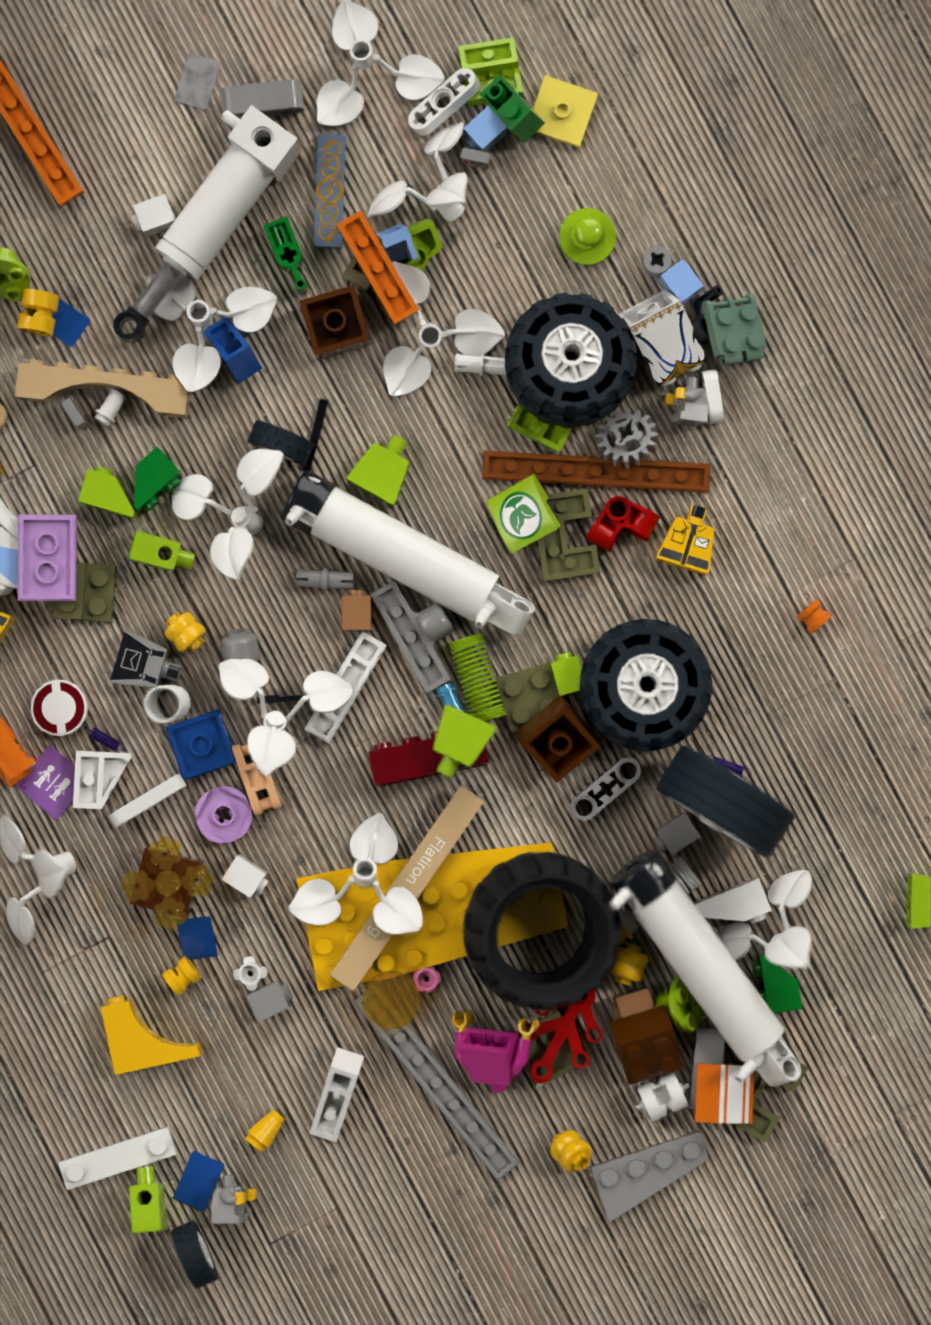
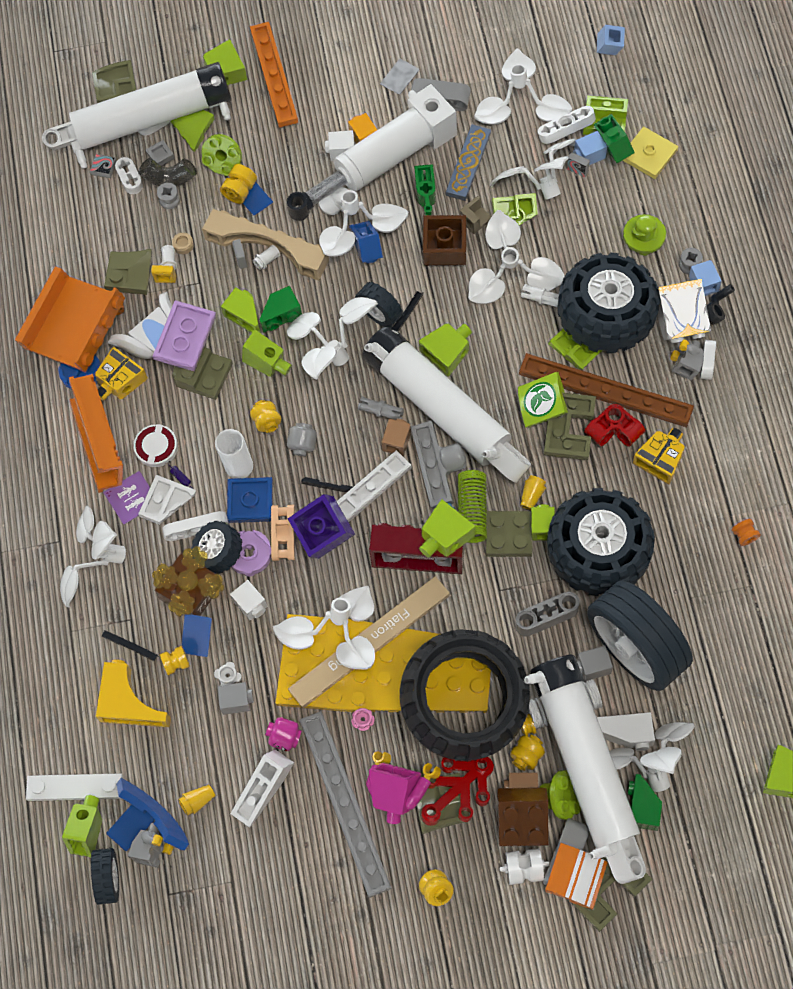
camera: 20 degrees right, 20 degrees down
torso [110,630,182,688] -> none
white plant [218,659,353,777] -> none
orange plate [336,210,419,325] -> none
clear yellow tile [363,971,420,1029] -> none
light blue panel [376,223,418,262] -> none
reddish brown brick [516,695,601,783] -> none
light grey wing [591,1130,709,1222] -> none
light grey gear [596,408,659,469] -> none
sand green plate [702,294,767,366] -> none
none -> black piece [102,630,159,661]
none -> blue tile [116,778,189,851]
none -> black wheel [191,521,243,574]
none -> dark pink head [265,717,302,751]
none -> dark purple brick [287,494,355,559]
none -> light orange brick [348,113,377,144]
none -> yellow cone [520,475,546,510]

